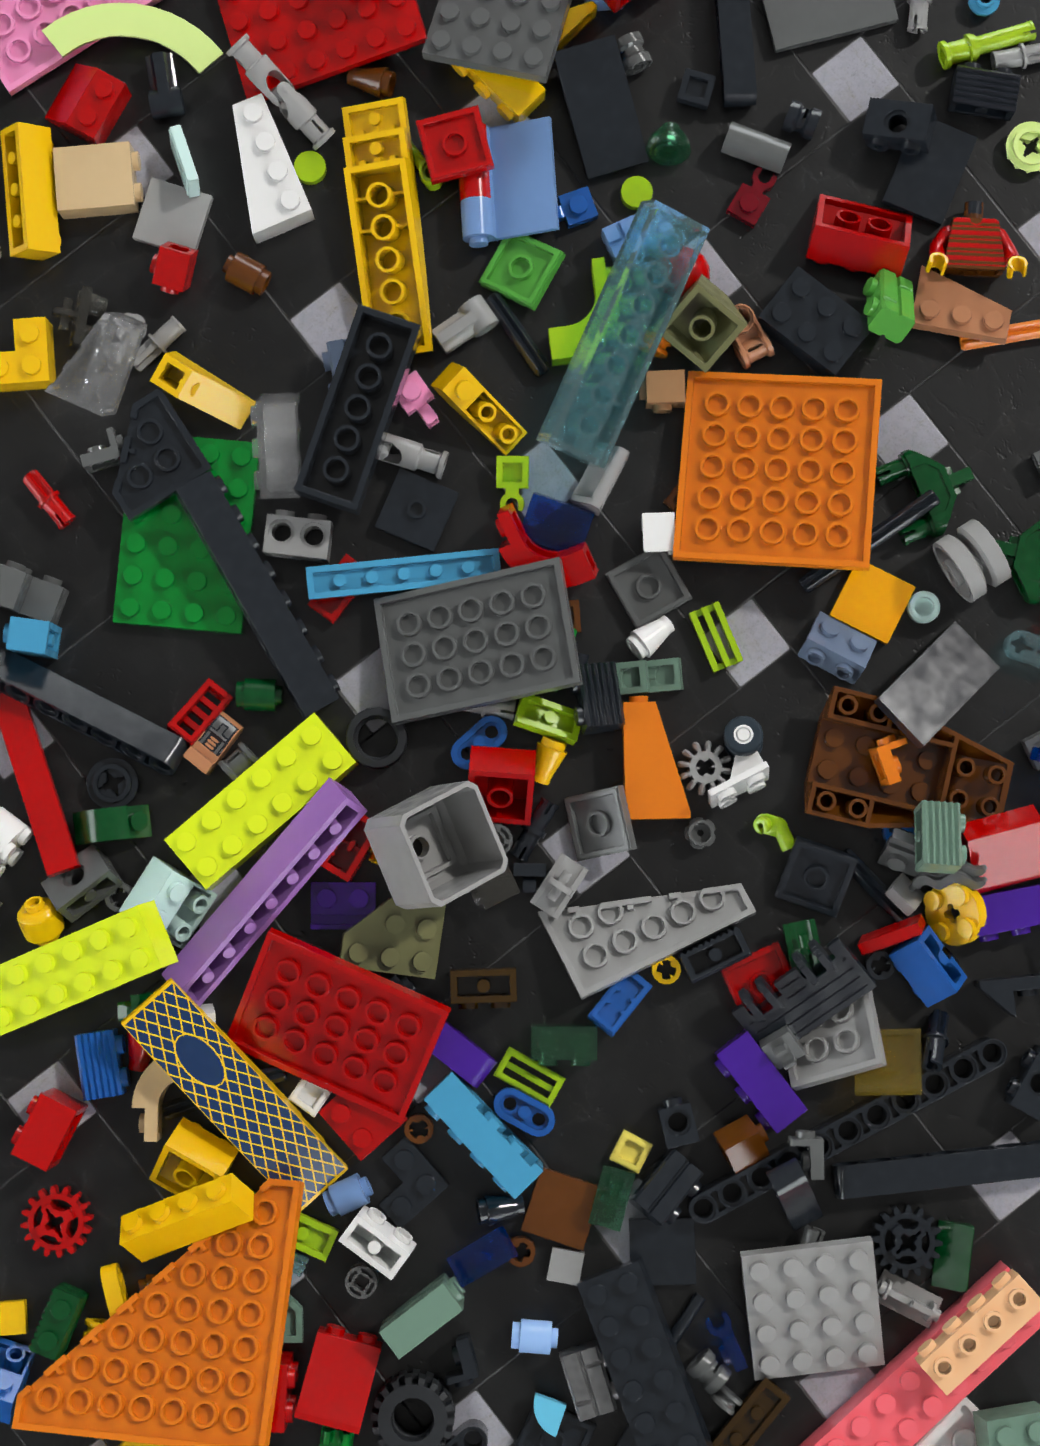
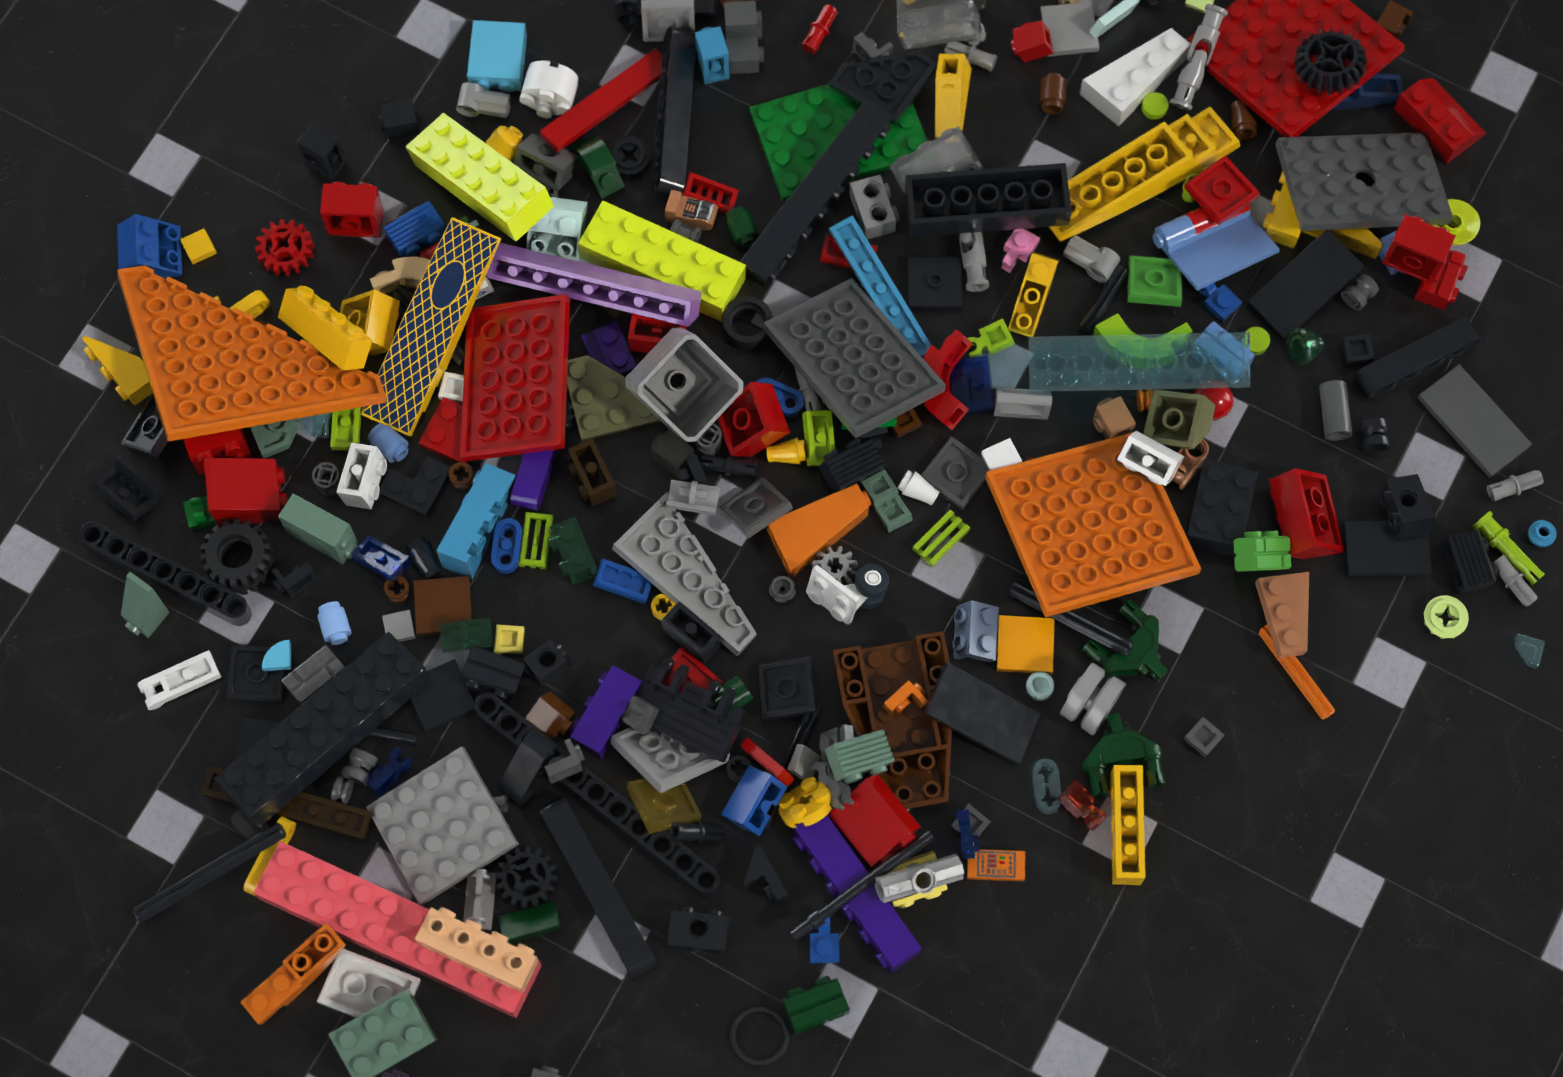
camera: 65 degrees right, 15 degrees down
dark green brick [28,1282,90,1361] -> none
dark red plate [726,166,777,229] -> none
lime arm [753,813,795,852] -> none
torso [925,201,1028,279] -> none
none -> white brick [1117,431,1184,486]

